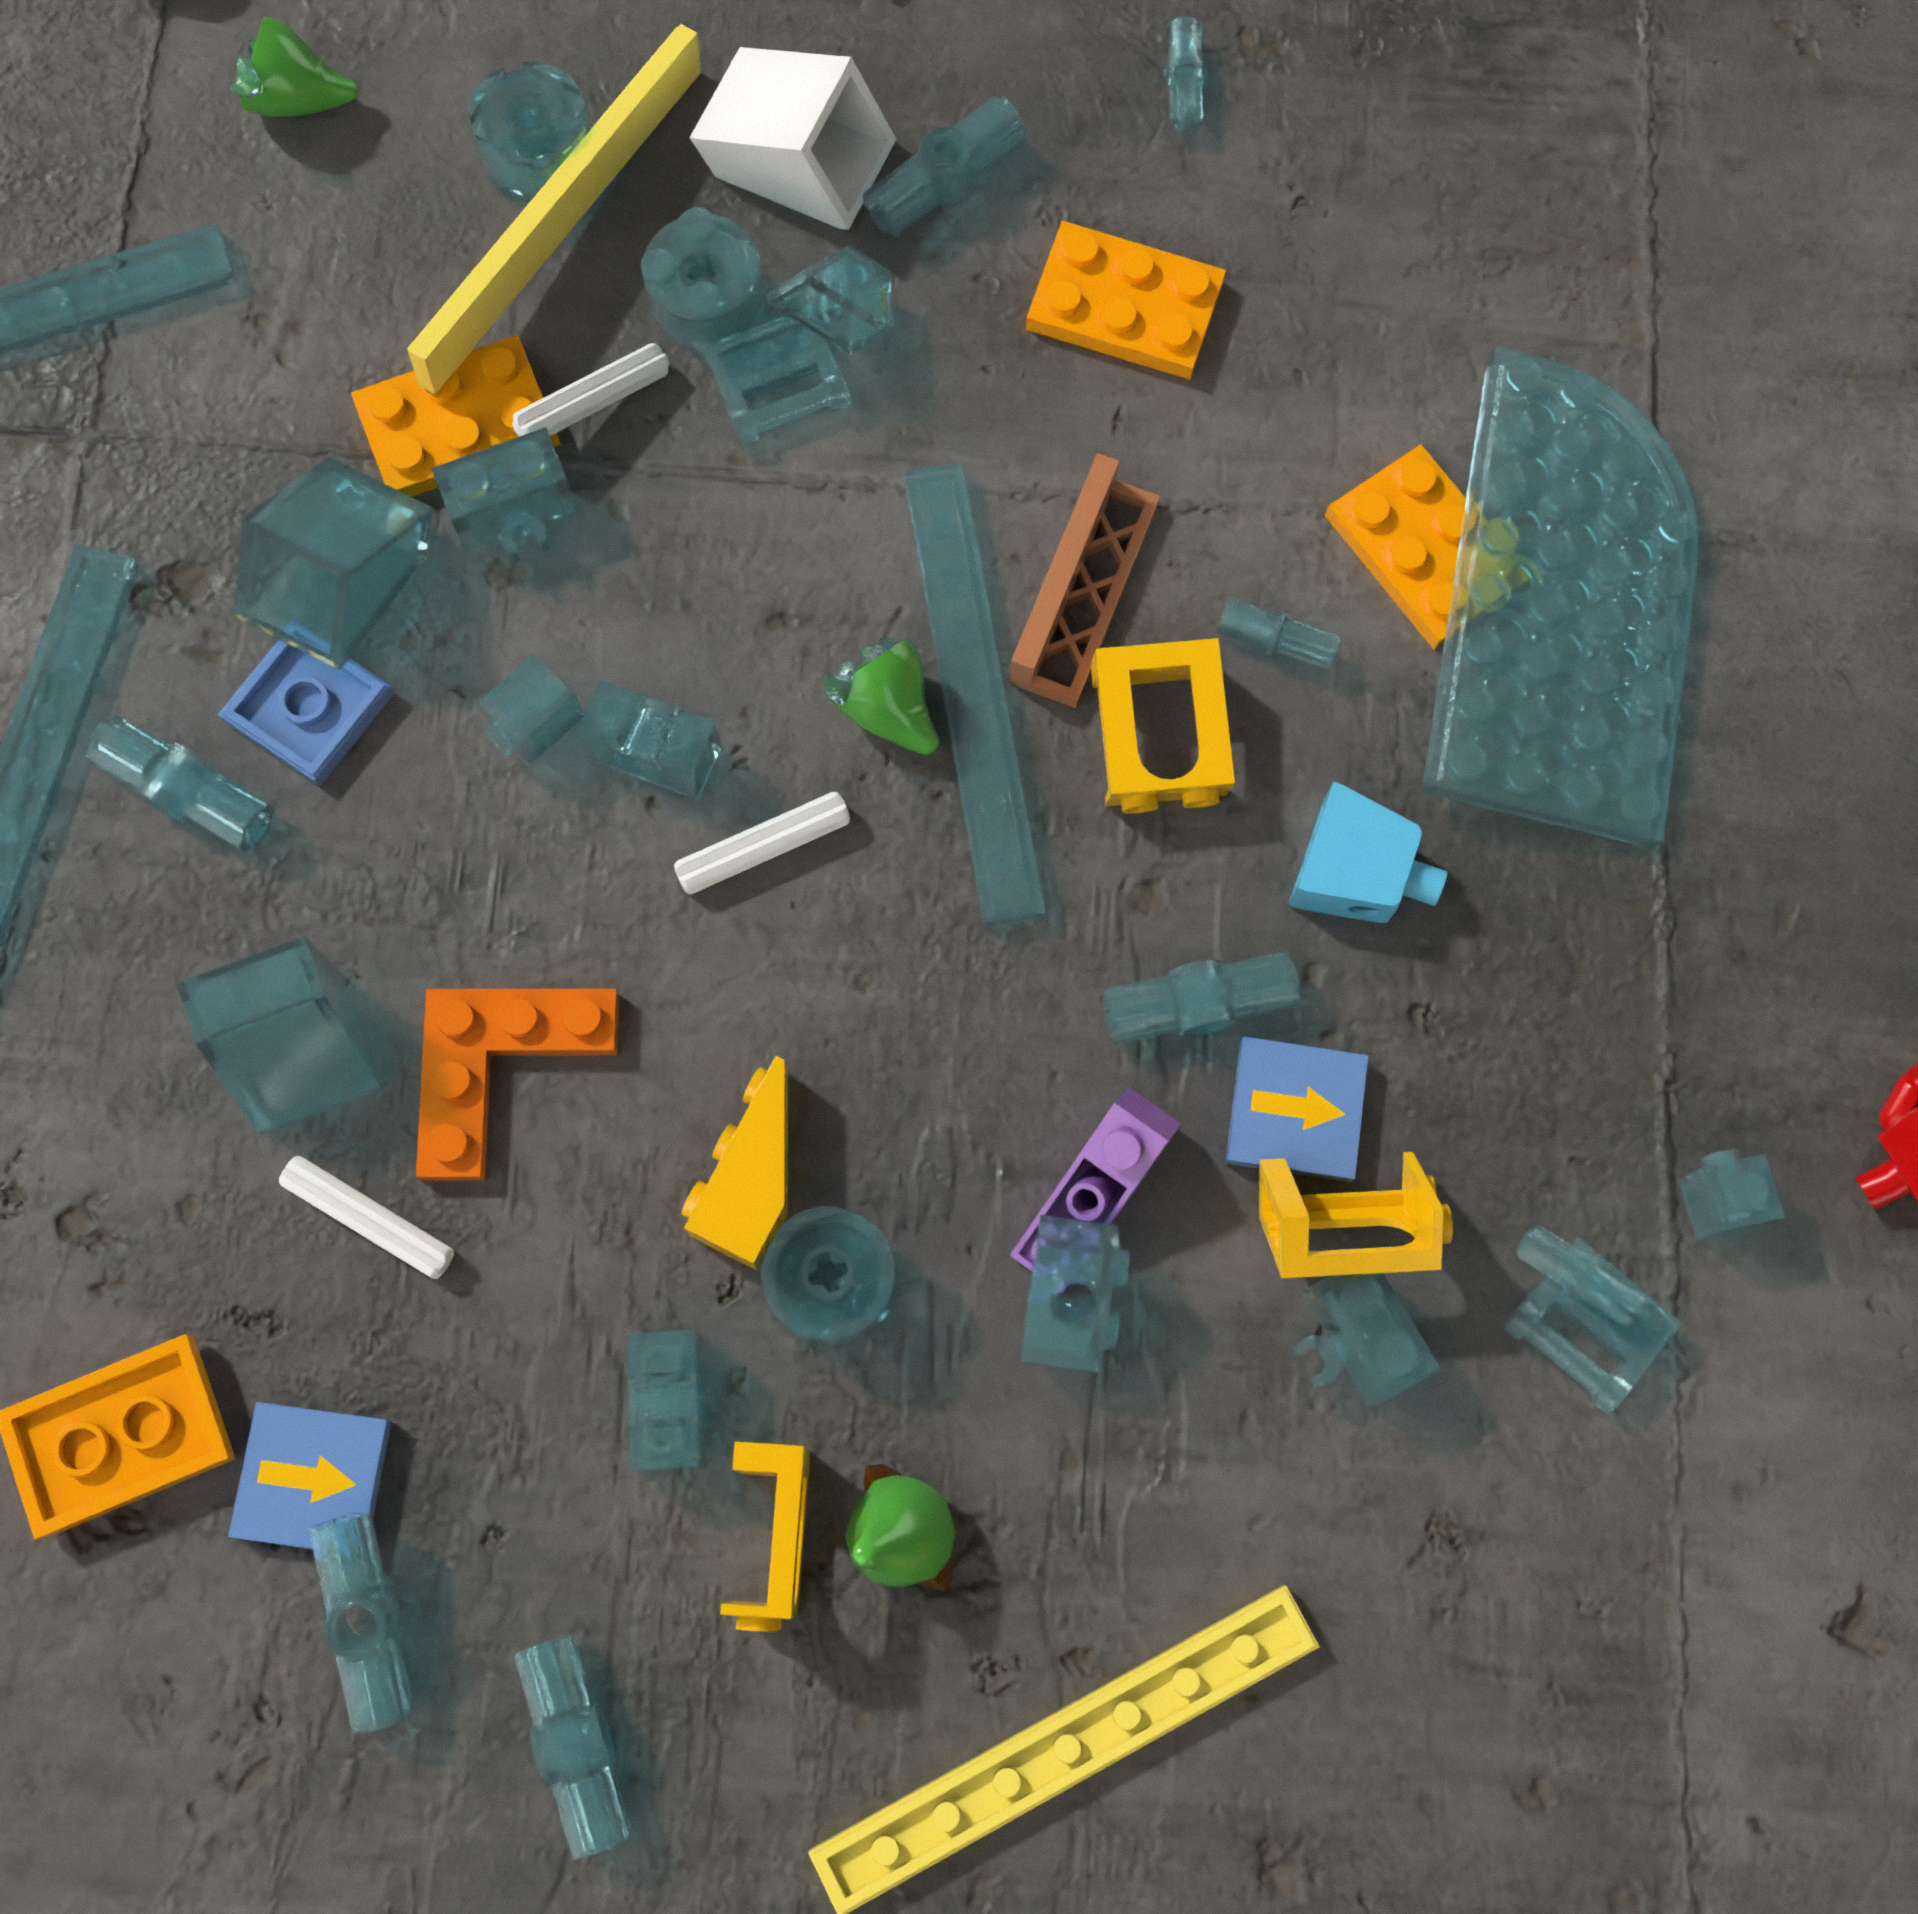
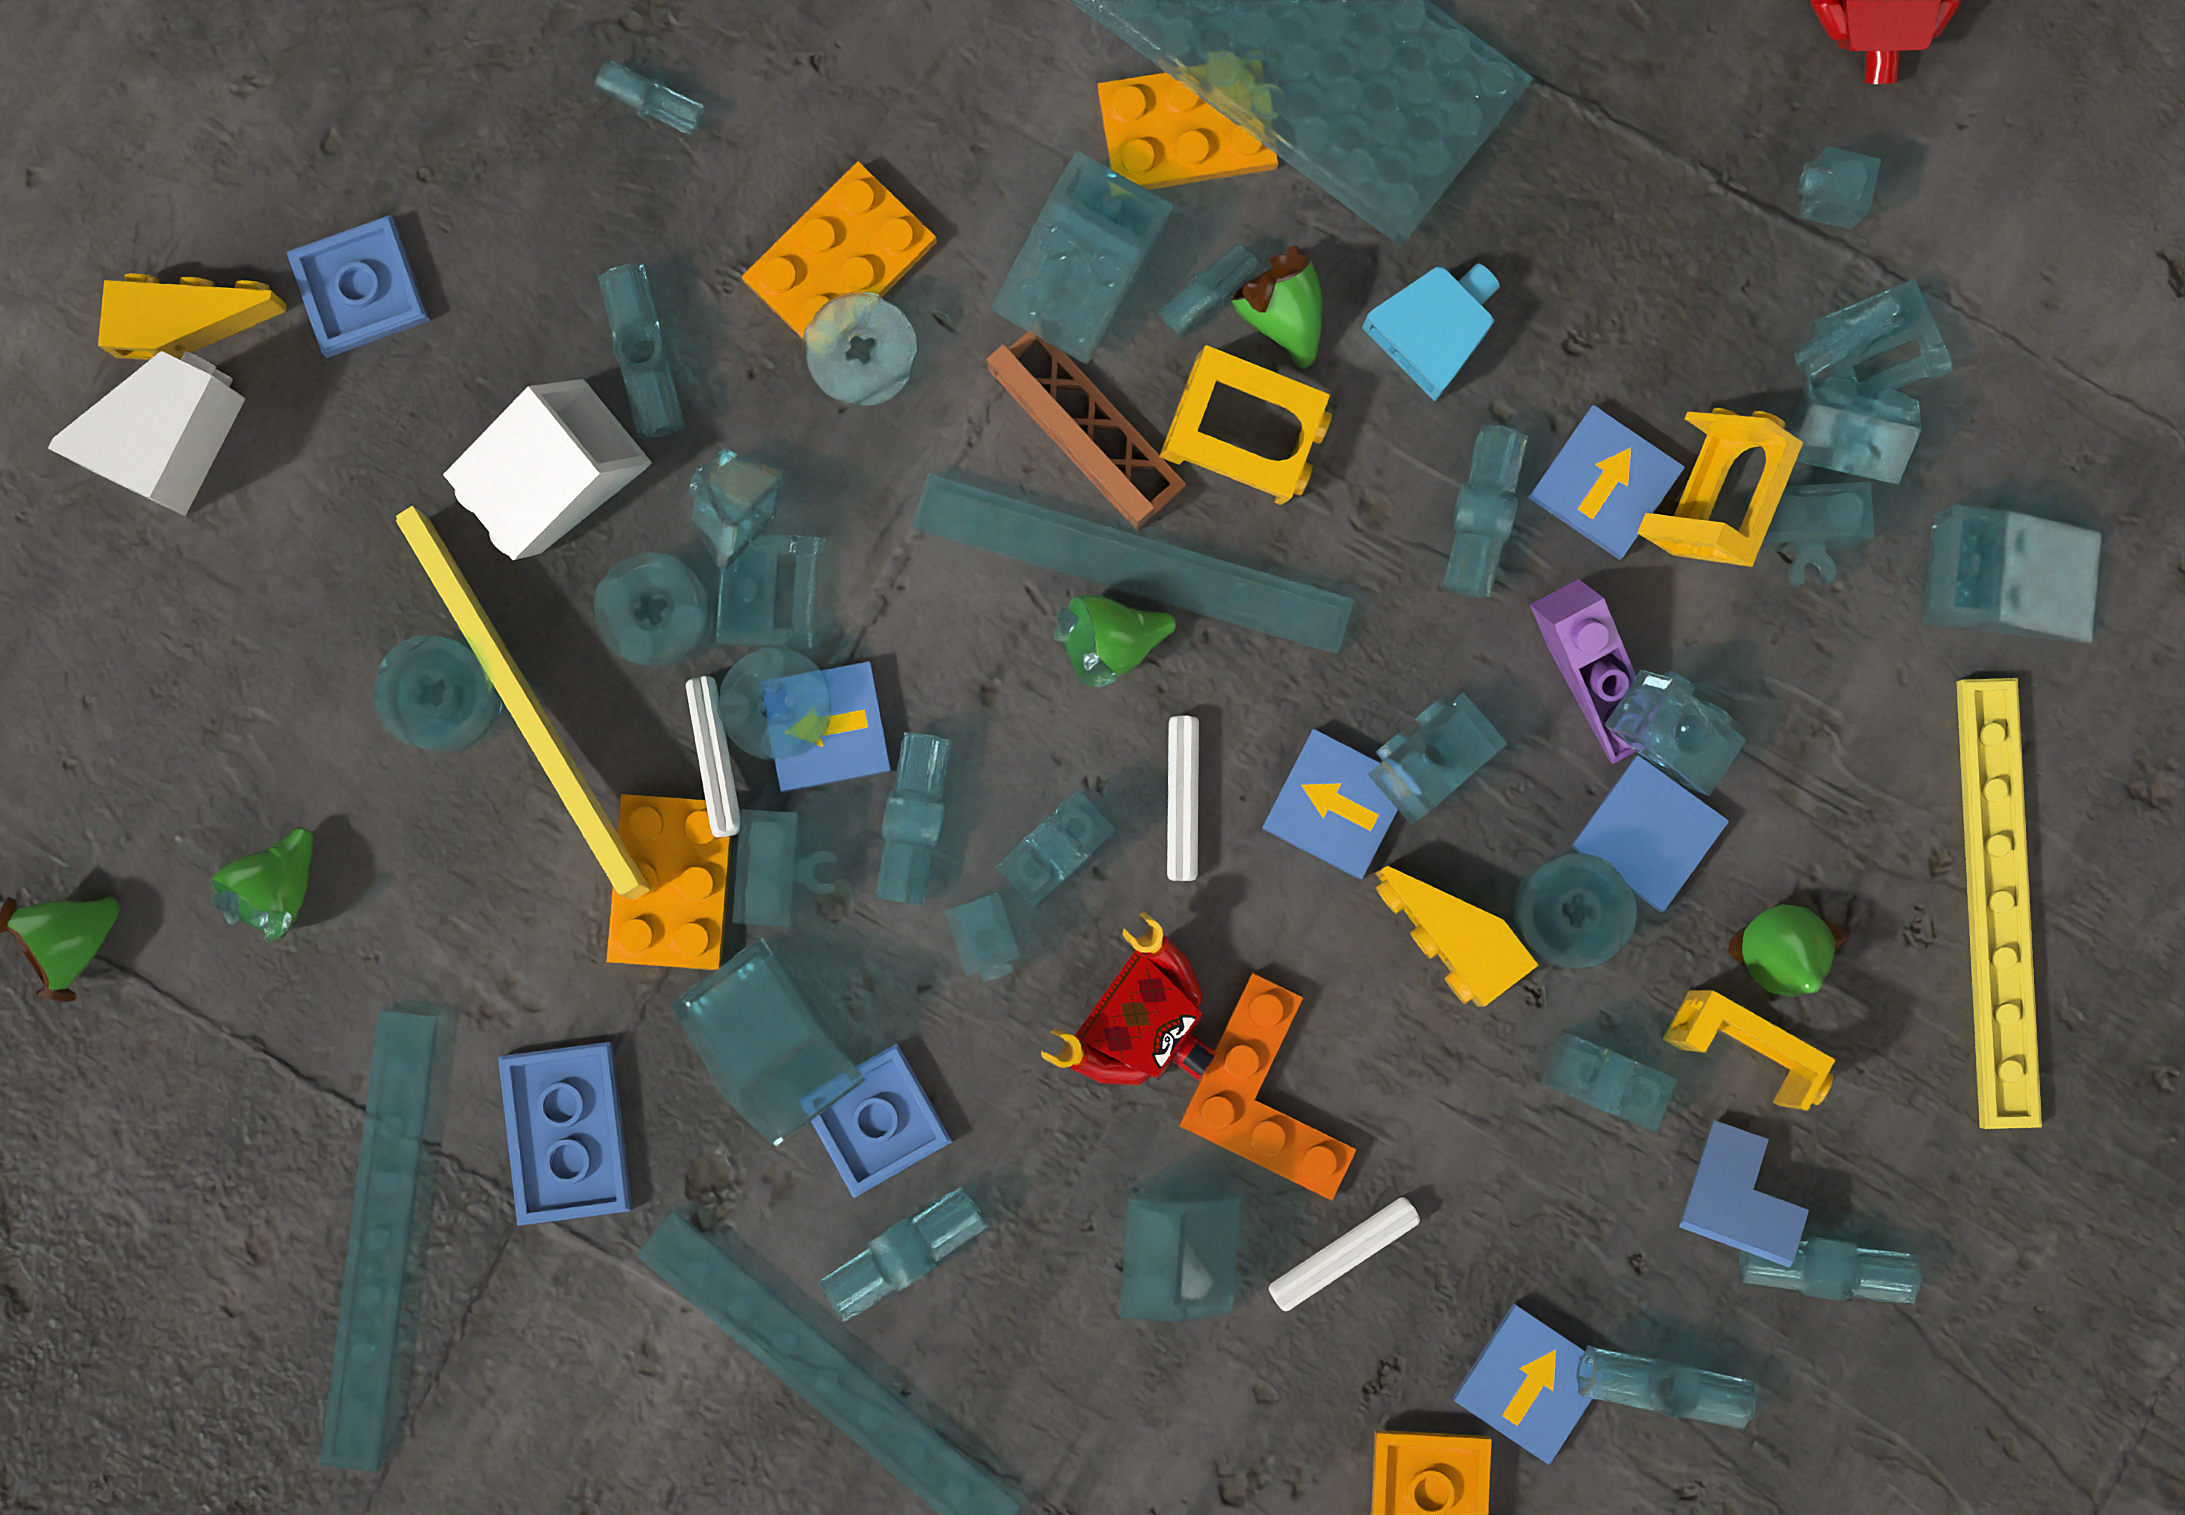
camera: 60 degrees left, 10 degrees up
none -> medium blue tile [498,1042,633,1226]
none -> clear light blue plate [717,647,832,760]
none -> medium blue tile [760,661,892,793]
none -> clear light blue plate [804,292,917,406]
none -> clear light blue piece [875,732,953,906]
none -> clear light blue slope [991,150,1174,365]
none -> red torso [1041,912,1218,1086]
none -> bright green hat [1231,245,1323,369]
none -> medium blue tile [1261,729,1413,880]
none -> clear light blue brick [1368,692,1508,825]
none -> medium blue tile [1570,755,1729,912]
none -> medium blue tile [1679,1120,1809,1268]
none -> clear light blue brick [1788,375,1922,485]
none -> clear light blue slope [1923,504,2102,644]

